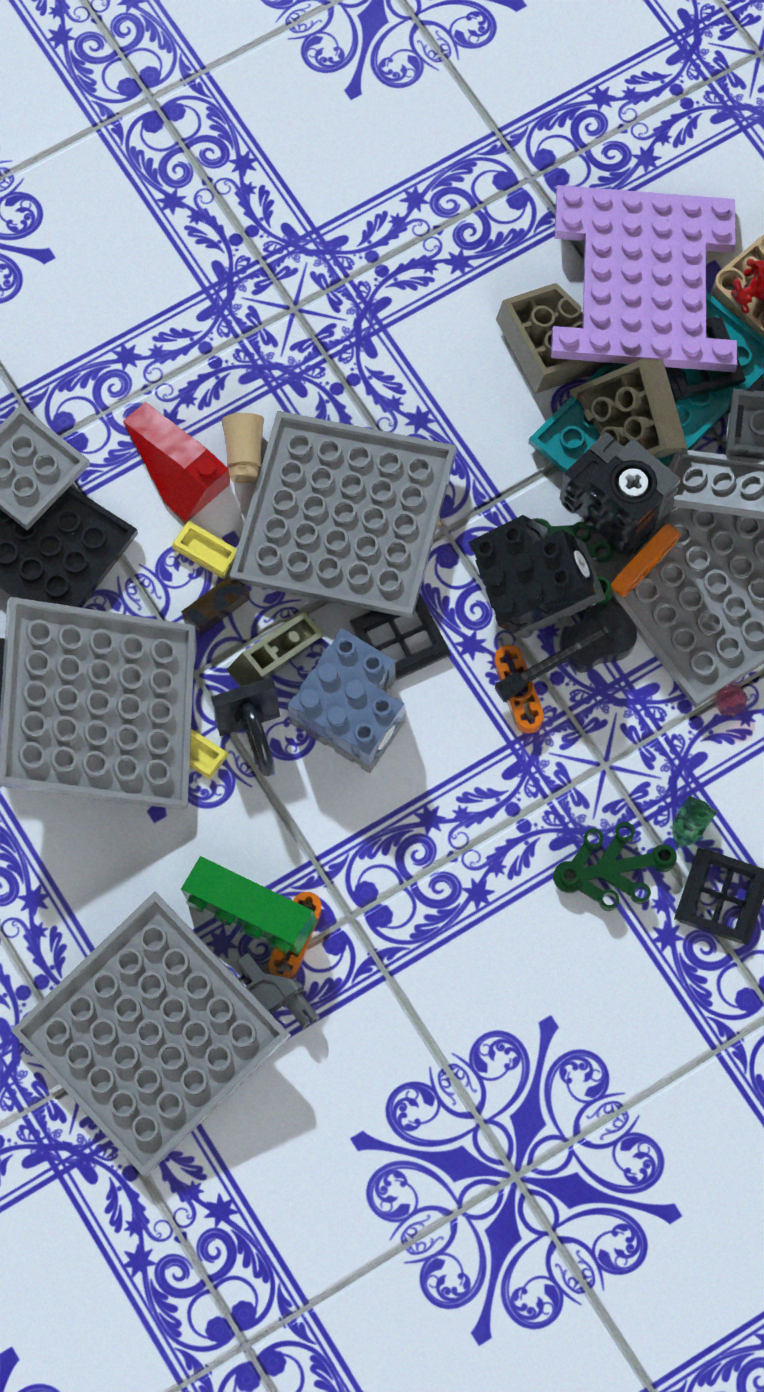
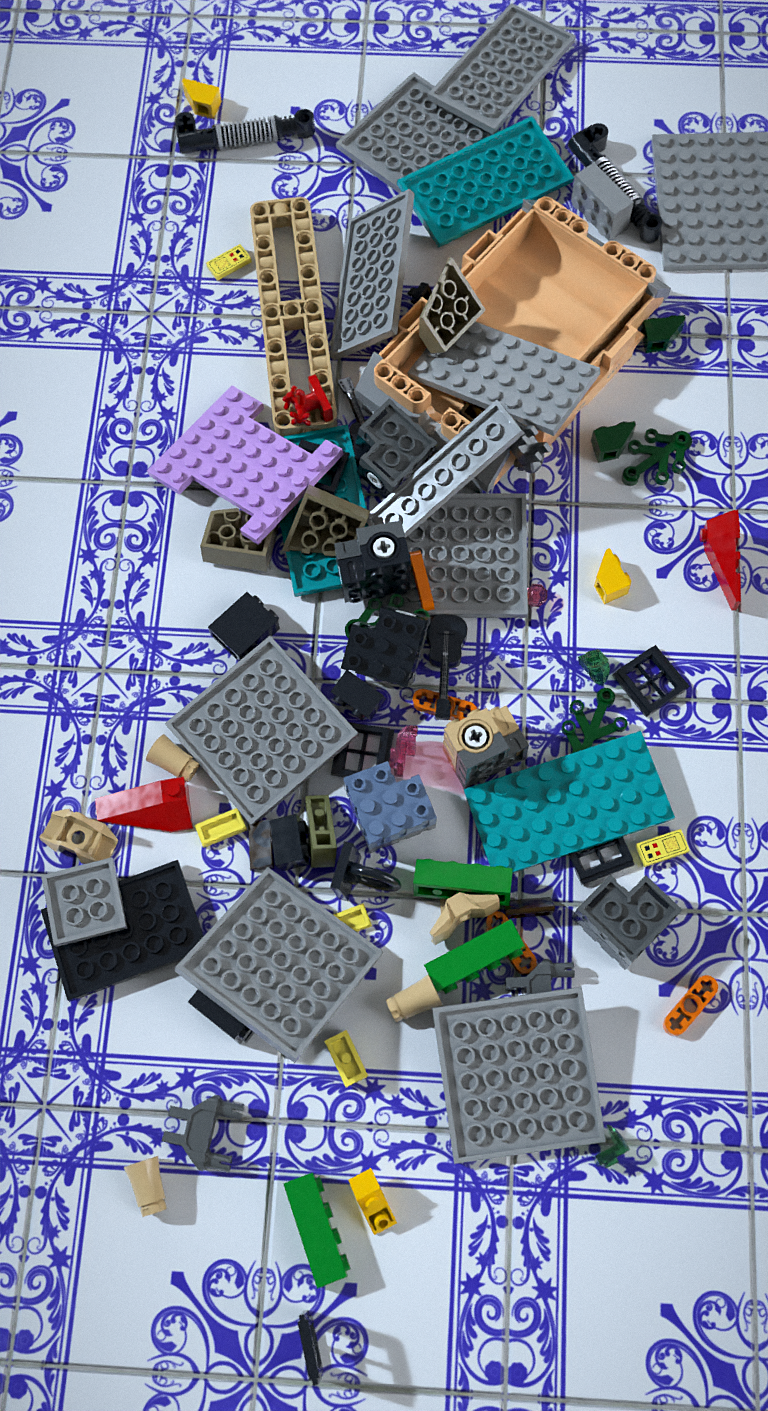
camera: 50 degrees left, 0 degrees up
none -> tan piece [39,809,119,864]
none -> black brick [208,592,280,662]
none -> black brick [269,814,311,871]
none -> light yellow plate [324,1030,368,1088]
none -> black brick [331,670,386,721]
none -> tan plant [386,975,443,1022]
none -> clear pink slope [390,725,418,777]
none -> green brick [413,859,513,906]
none -> tan piece [430,892,500,945]
none -> piece [443,706,529,789]
none -> teal plate [464,731,675,874]
none -> dark brown slope [504,897,555,919]
none -> black piece [568,837,635,885]
none -> dark grey piece [571,875,682,970]
none -> clear green plate [592,1125,630,1168]
none -> light yellow tile [635,829,690,867]
none -> orange beam [663,975,718,1036]

